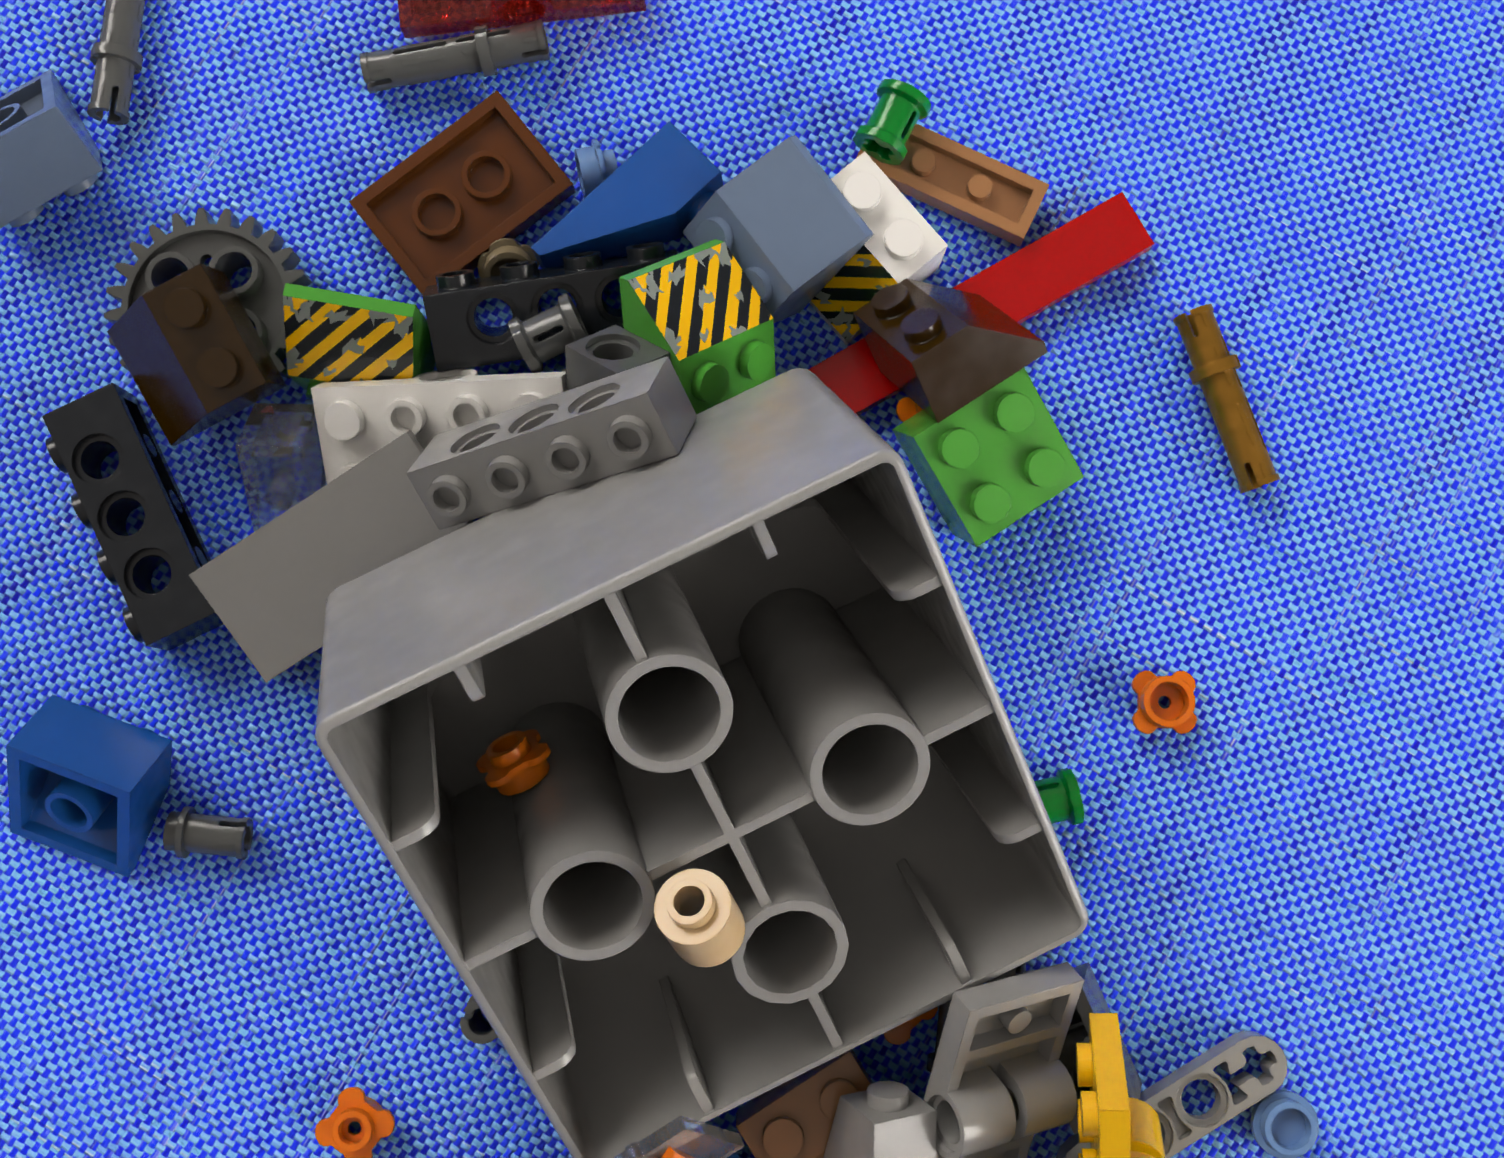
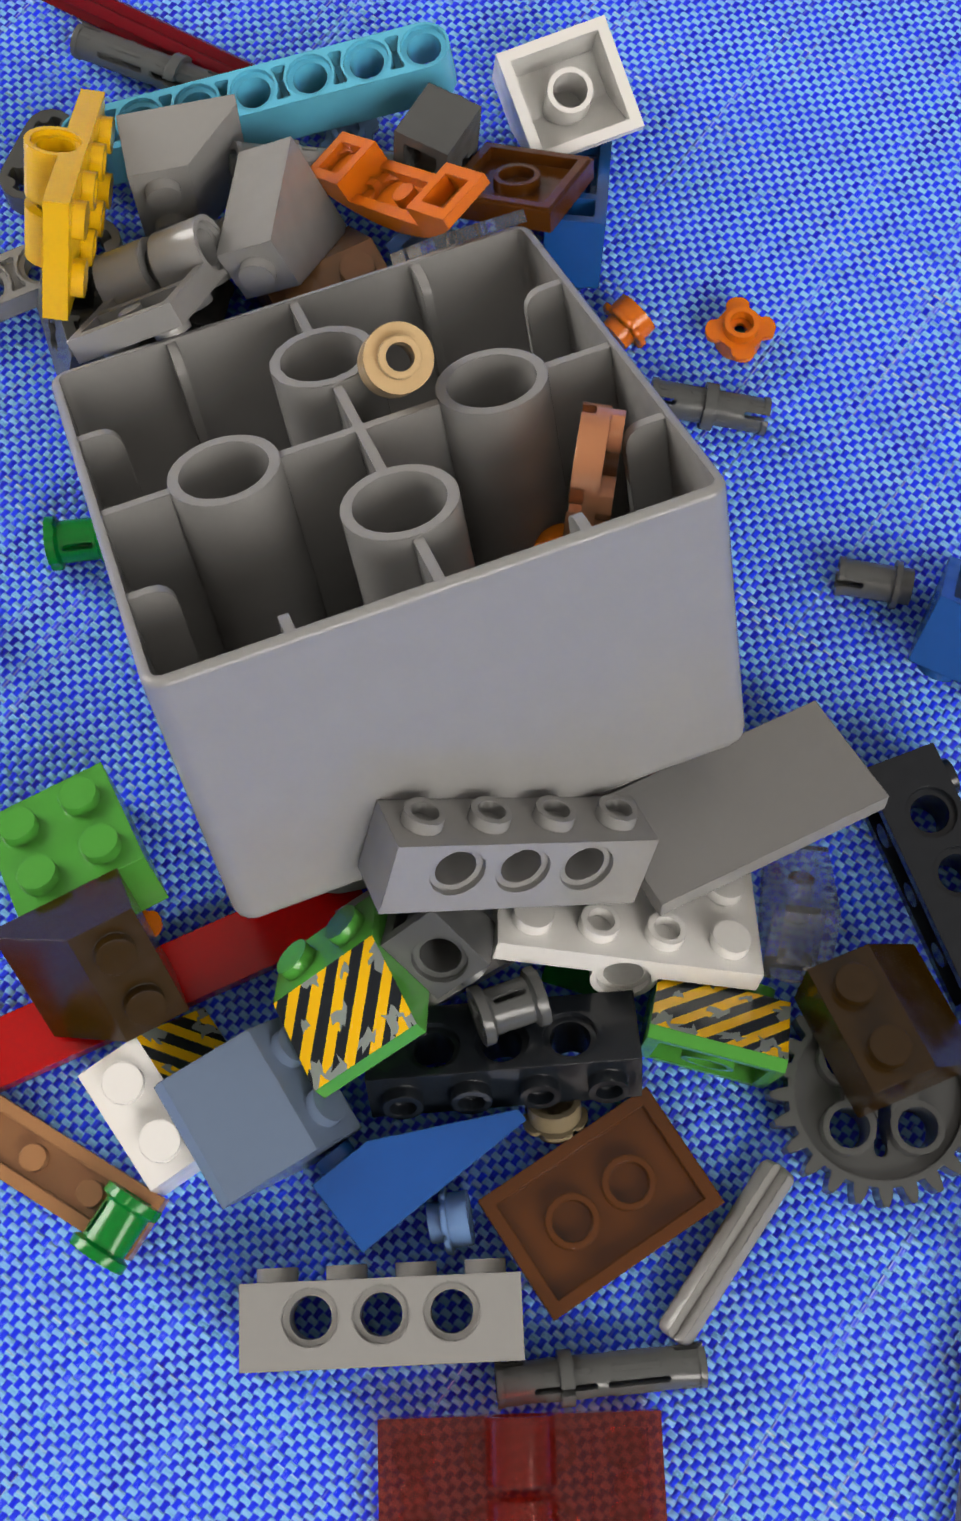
camera: 175 degrees left, 10 degrees down
none -> light grey brick [239,1258,525,1374]
none -> nougat plate [563,402,627,536]
none -> orange plate [603,294,655,350]
none -> dark grey pin [651,377,772,436]
none -> light grey axle [659,1159,794,1346]

